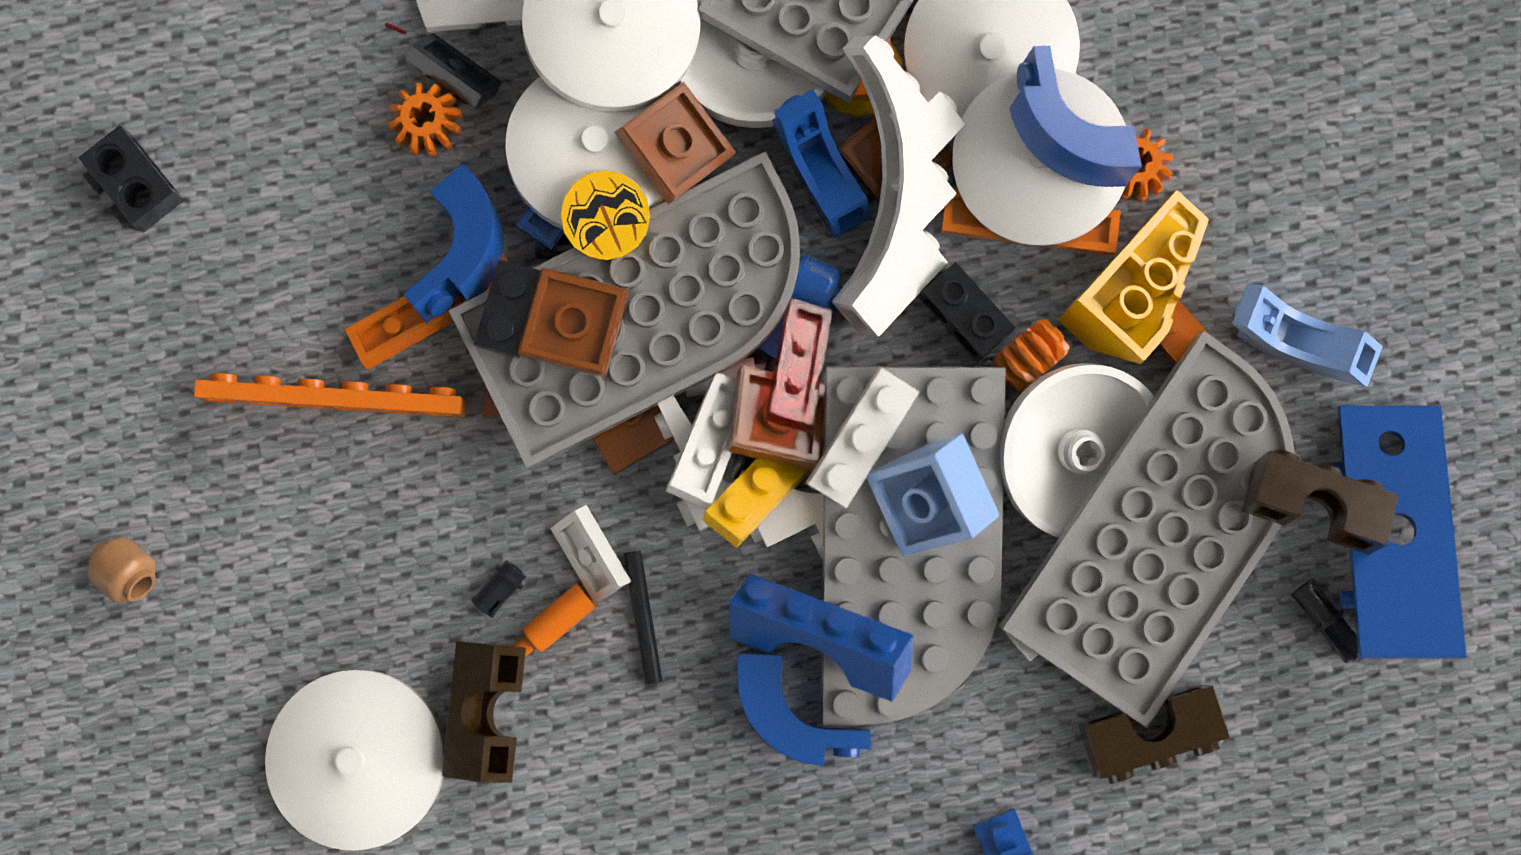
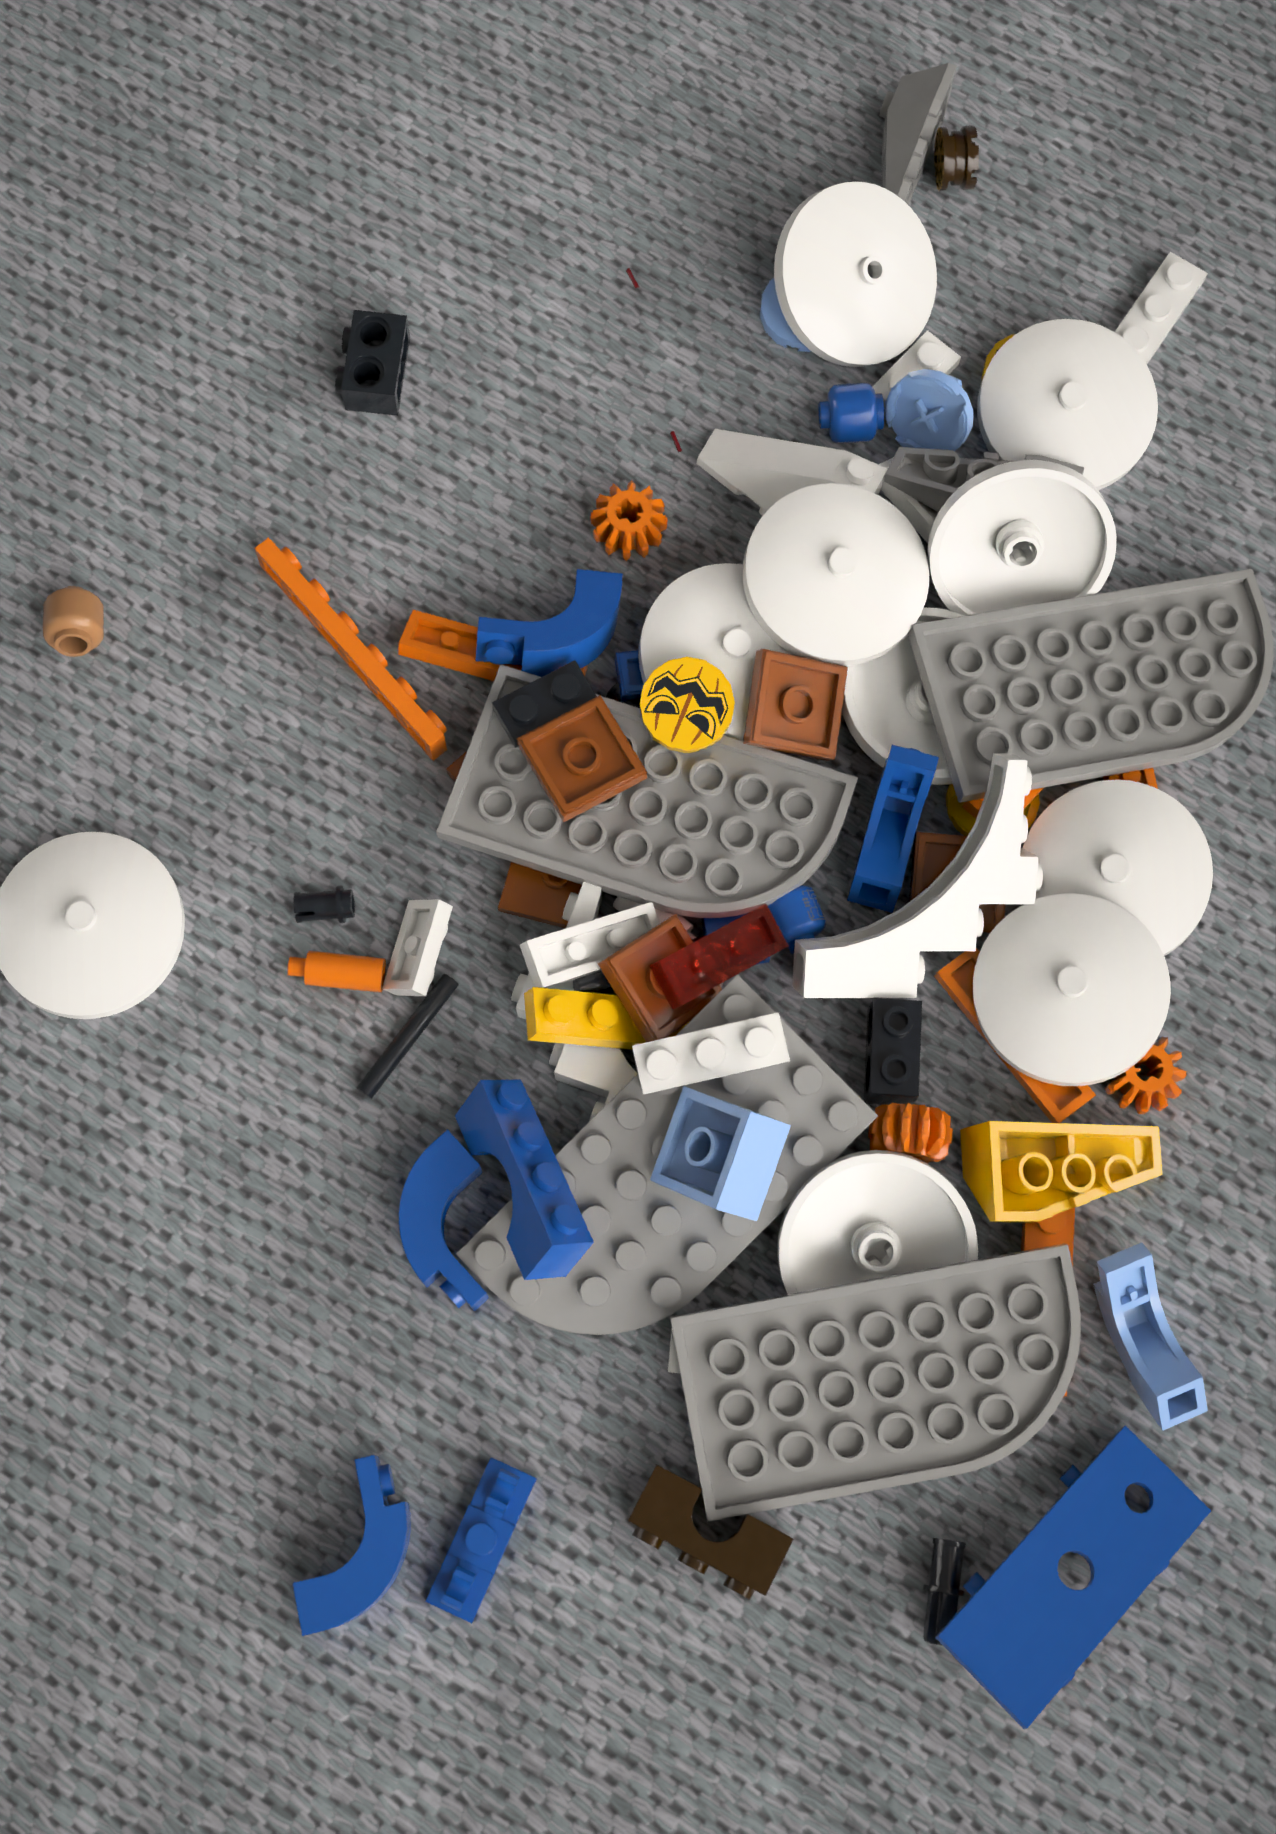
camera: 40 degrees right, 10 degrees down
black plate [405,33,502,109] -> none
dark brown arch [442,641,526,783] -> none
arch [1009,46,1142,187] -> none
dark brown arch [1242,450,1399,555] -> none

